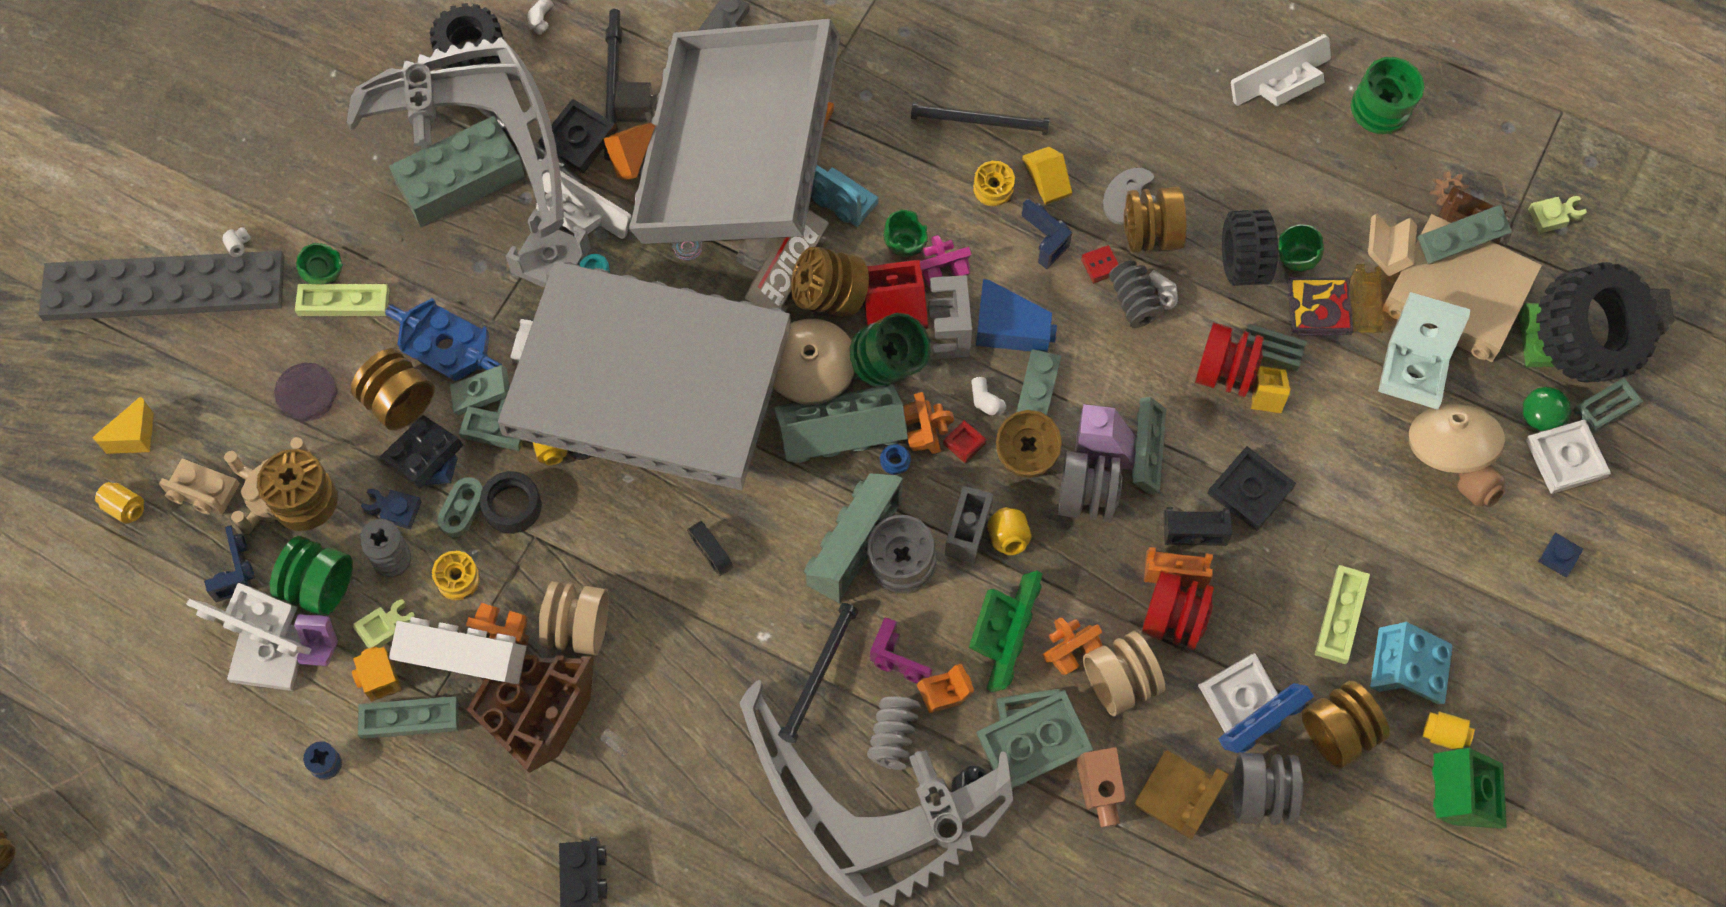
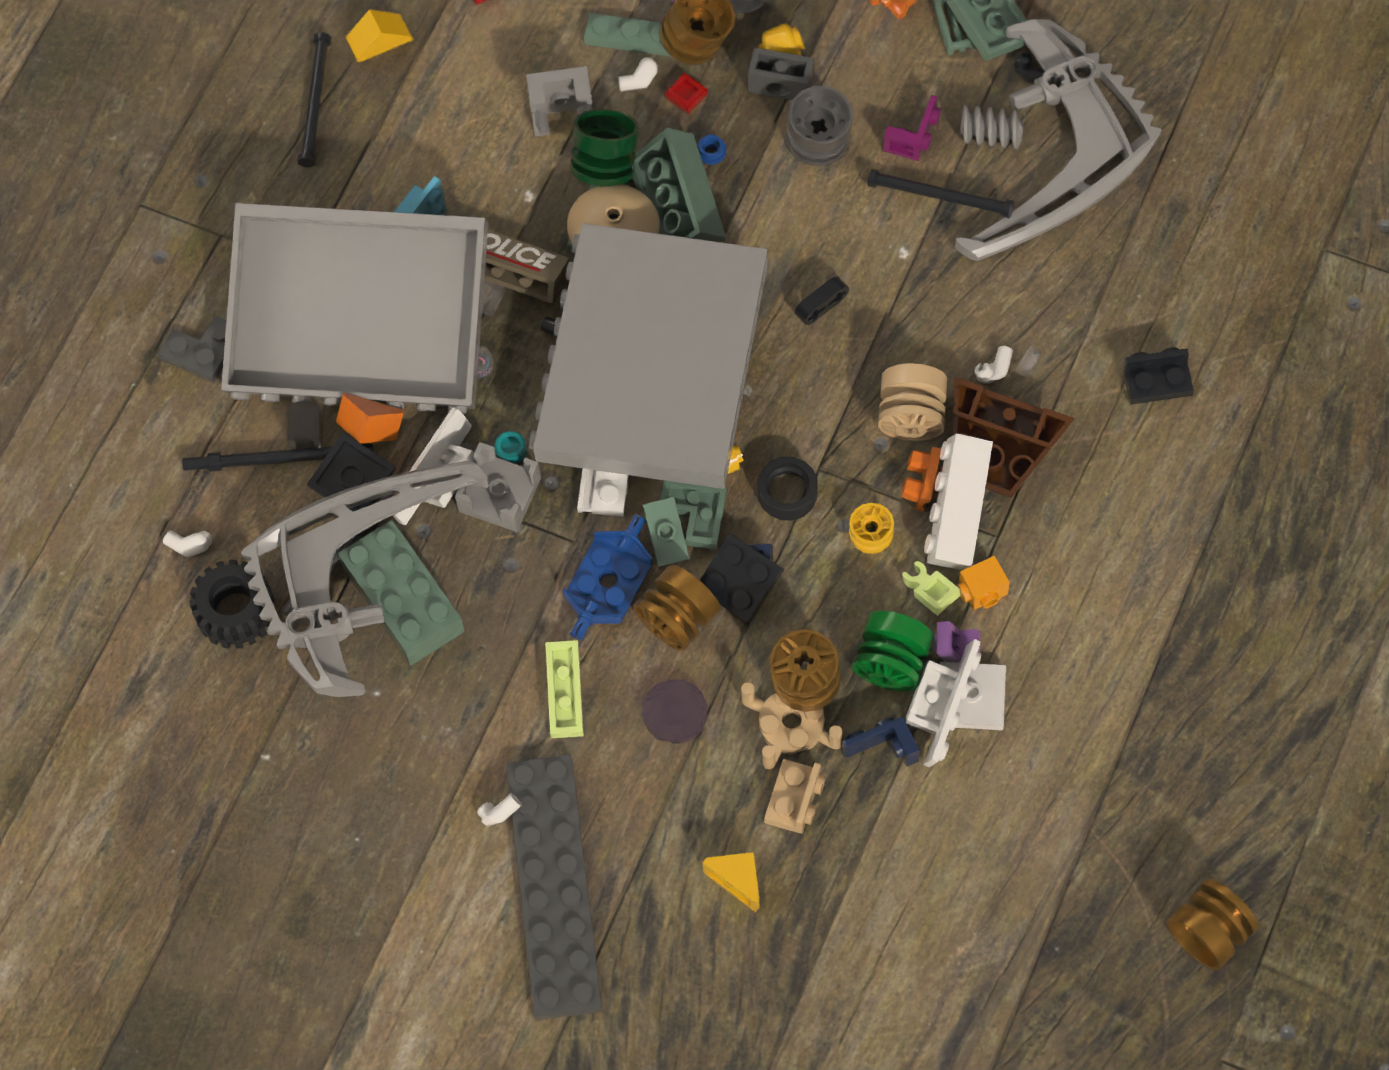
camera: 90 degrees left, 0 degrees up
yellow brick [95,482,144,524] -> none
green hair [296,243,343,285] -> none
dark blue wheel [303,741,342,780] -> none
sand green plate [358,696,459,739] -> none
dark grey piece [360,519,411,577] -> none
dark blue plate [361,489,422,530] -> none
sand green plate [438,477,483,538] -> none
pearl gold wheel [791,246,869,317] -> none
sand green slope [804,473,903,603] -> none
red slope [863,260,928,329] -> none
green hair [883,210,928,257] -> none
orange hips [903,392,954,454] -> none
orange bracket [917,664,974,713] -> none
dark pink hips [920,235,971,288] -> none
green bracket [969,570,1043,692] -> none
yellow wheel [973,161,1015,206] -> none
blue slope [976,279,1057,353] -> none
dark blue bracket [1022,199,1072,269] -> none
none -> white arm [974,346,1013,384]

